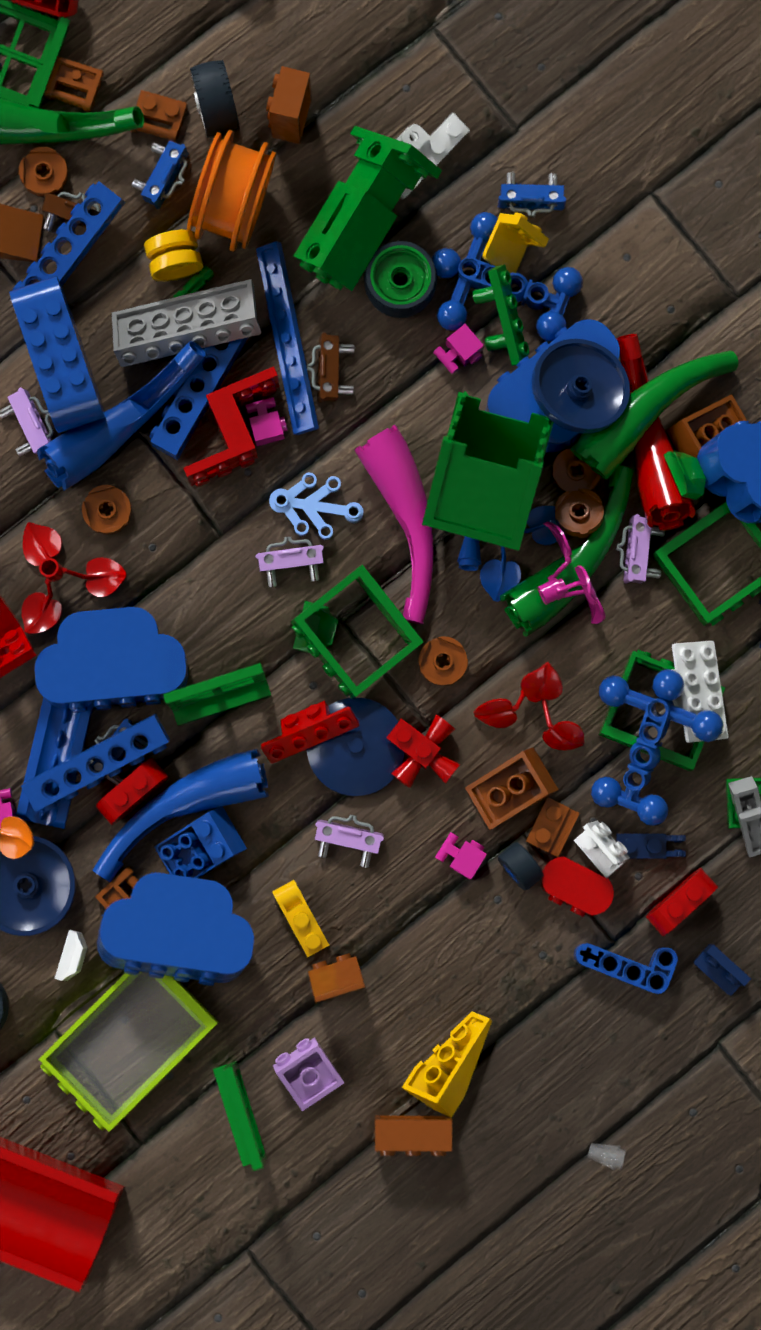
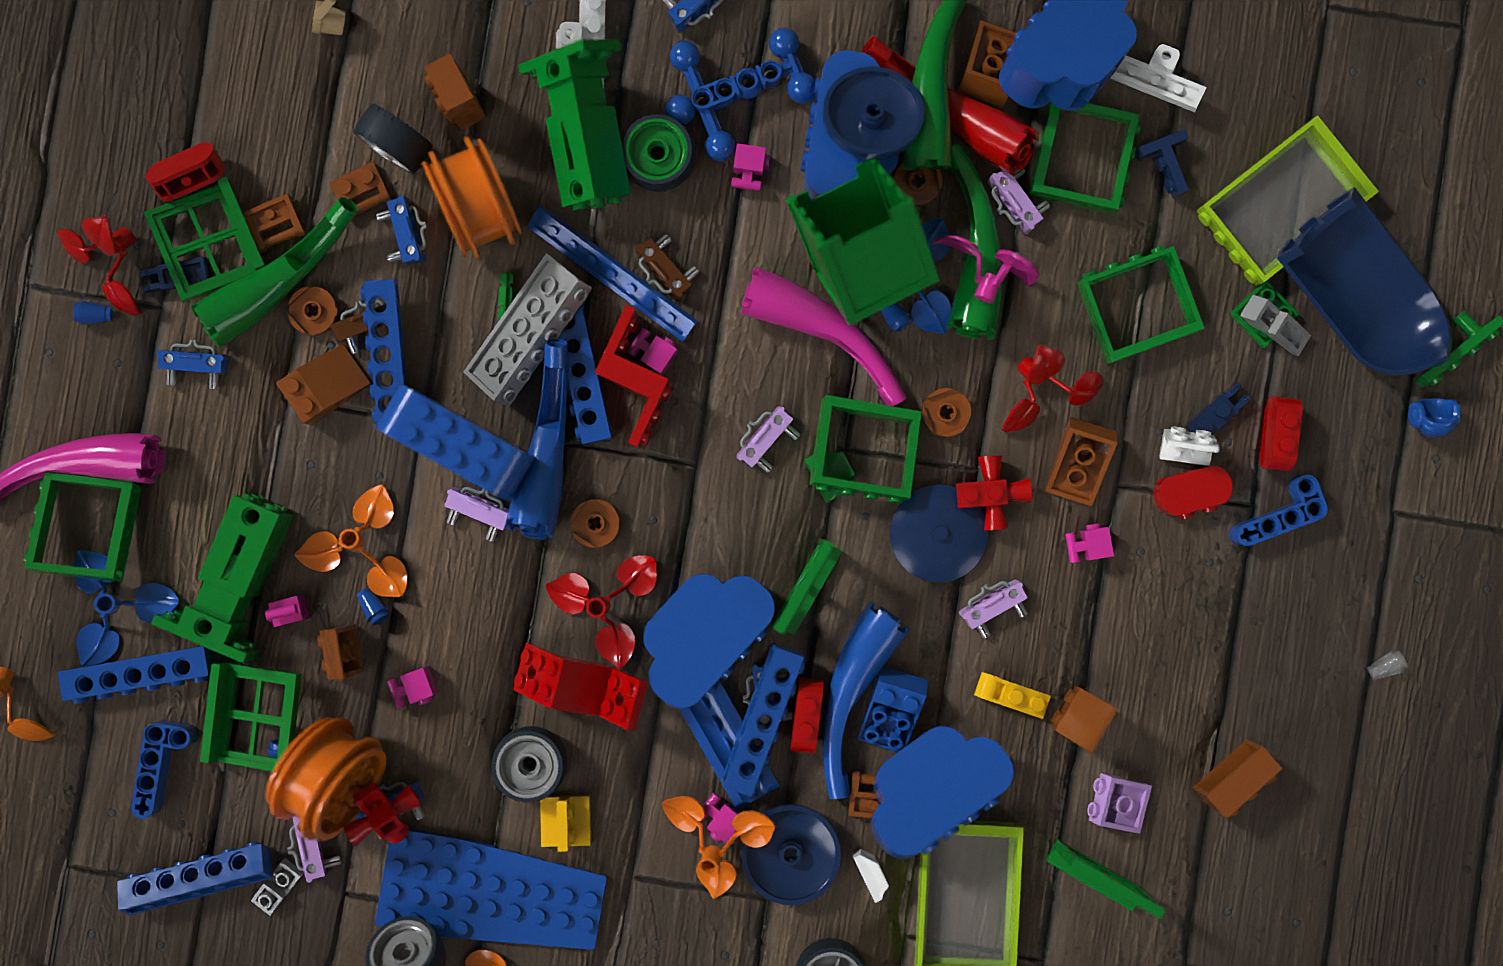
camera: 35 degrees left, 5 degrees up
yellow wheel [144,229,204,281] -> none
red bracket [261,700,359,764] -> none
light blue plant [269,473,363,540] -> none
yellow wedge [402,1012,492,1118] -> none
green plate [473,264,529,366] -> none
yellow bracket [483,213,549,273] -> none
black wheel [498,842,544,890] -> none
dark orange plate [525,797,580,858] -> none
dark orange plate [555,488,604,538] -> none
blue piece [591,669,724,826] -> none
green slope [664,451,706,500] -> none
white bracket [672,641,728,743] -> none
dark blue bracket [693,944,751,996] -> none

